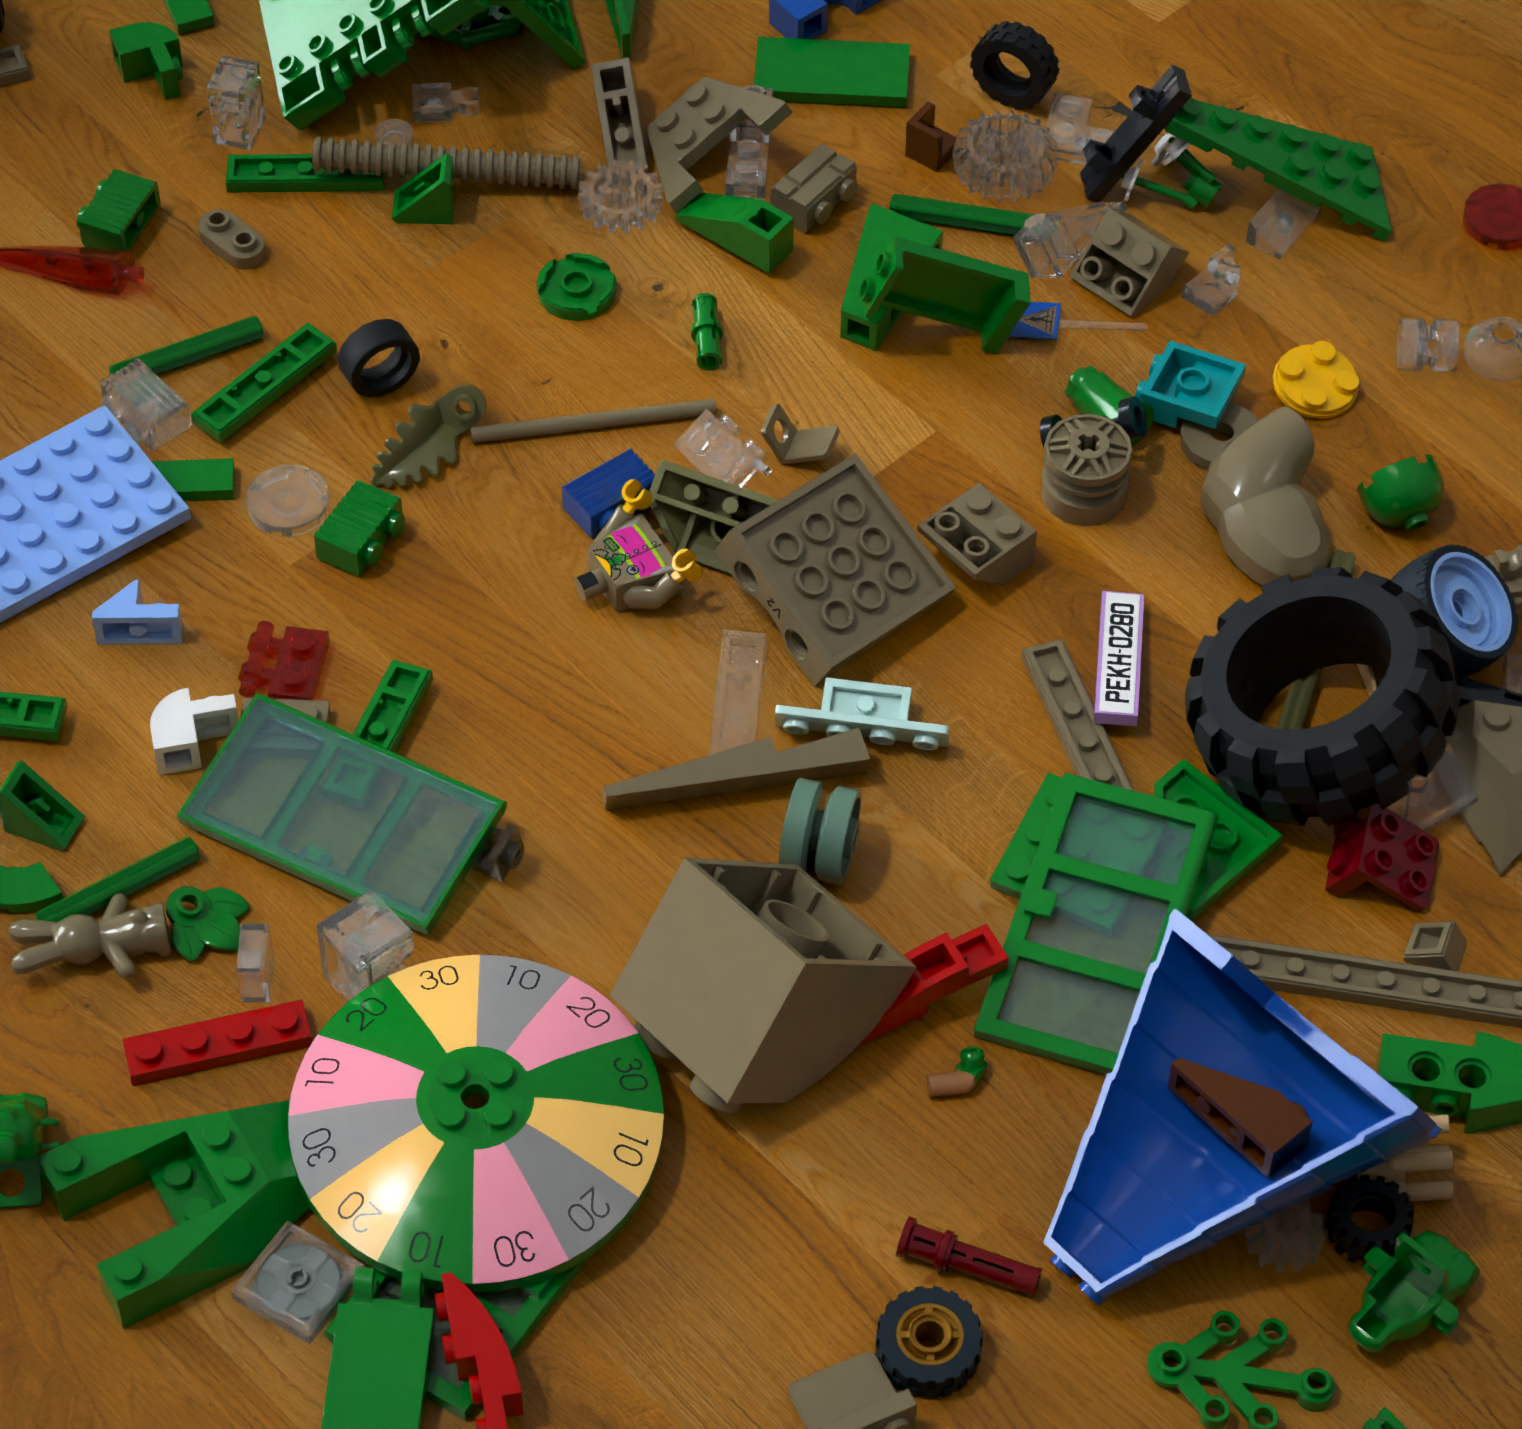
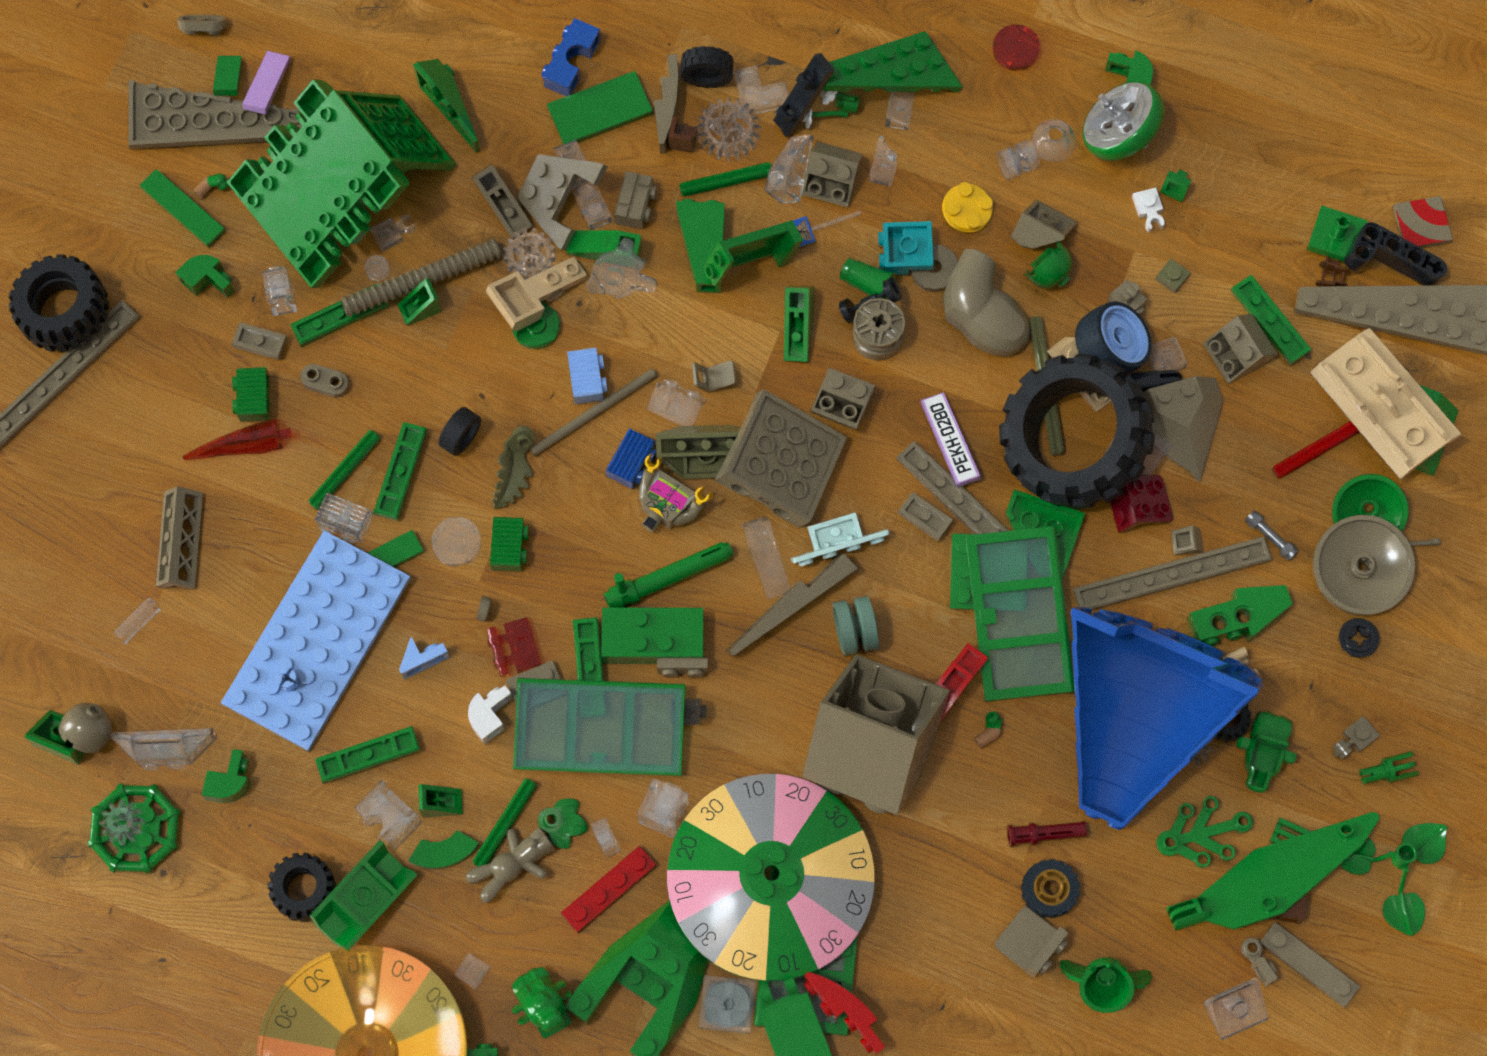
camera: 25 degrees left, 20 degrees up
green pin [691,293,723,370] -> none
reddish brown slope [1168,1058,1313,1178] -> none
none -> dark tan plate [232,322,287,360]
none -> dark tan tile [476,596,492,622]
none -> tan plate [486,257,587,331]
none -> light blue brick [567,348,608,404]
none -> clear tile [586,238,657,298]
none -> green brick [601,608,704,664]
none -> green cylinder [603,542,734,608]
none -> dark tan slope [654,54,679,154]
none -> dark tan plate [657,658,708,678]
none -> green slope [784,285,815,362]
none -> dark tan plate [898,492,953,542]
none -> dark tan slope [1011,199,1078,249]

